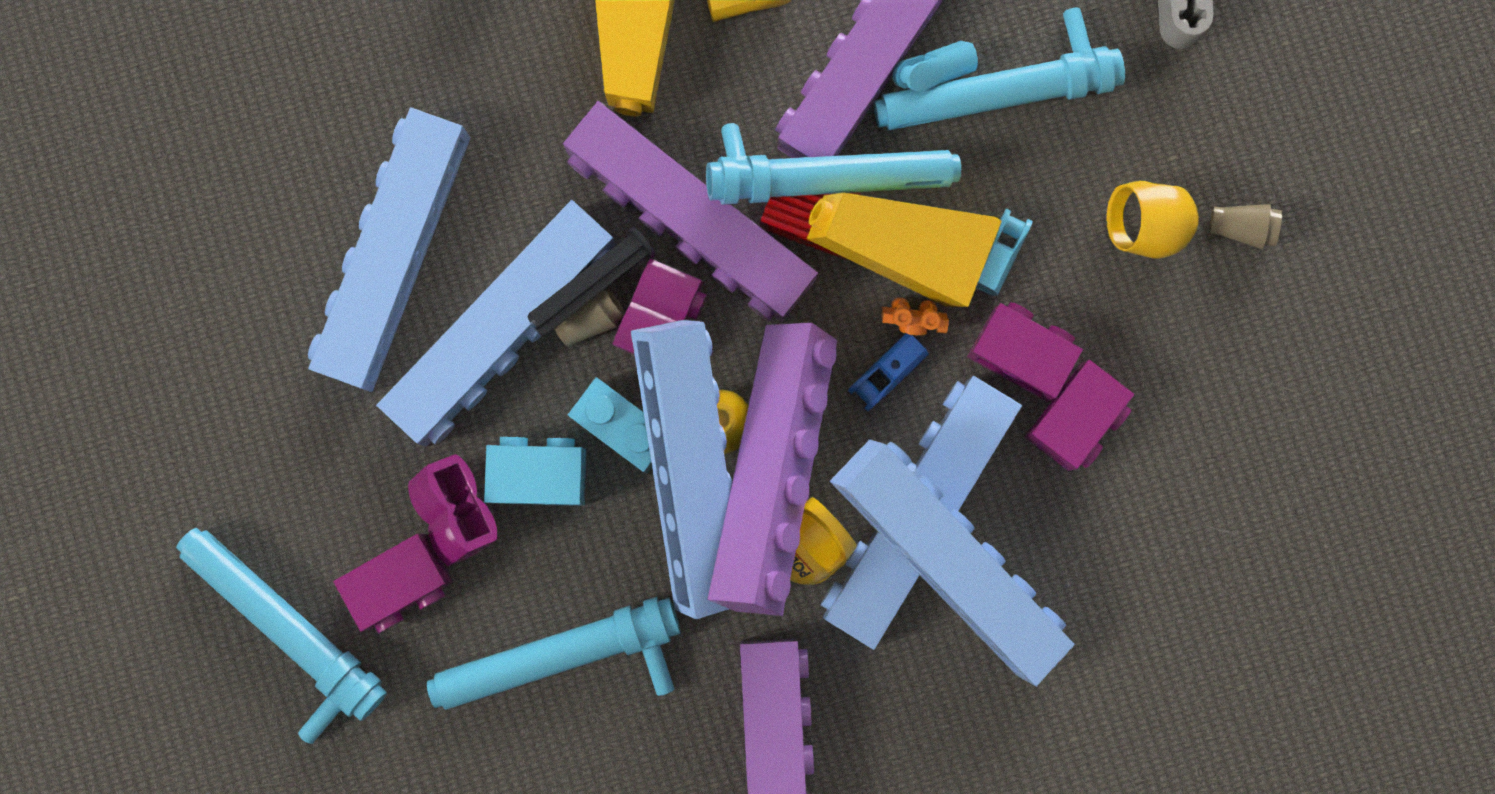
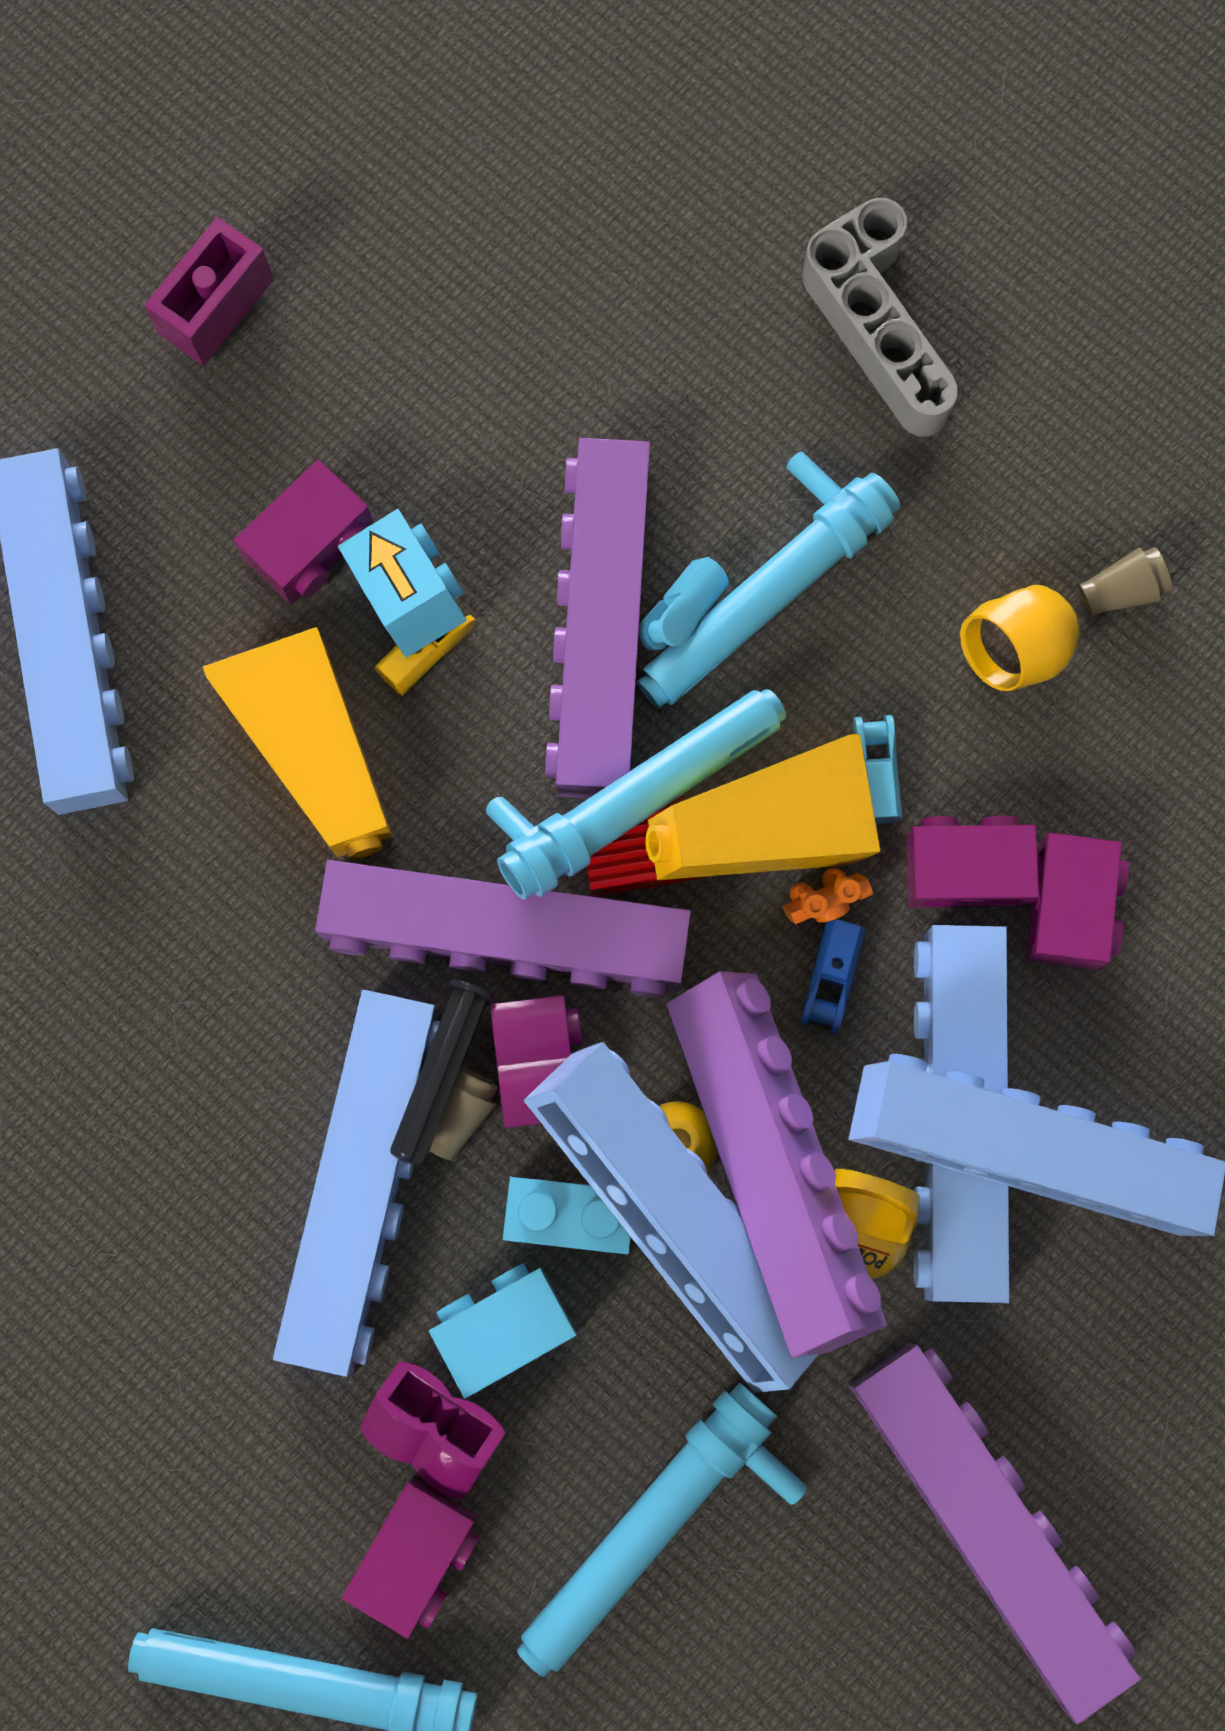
camera: 30 degrees left, 5 degrees down
light blue brick [308,107,471,392] -> none

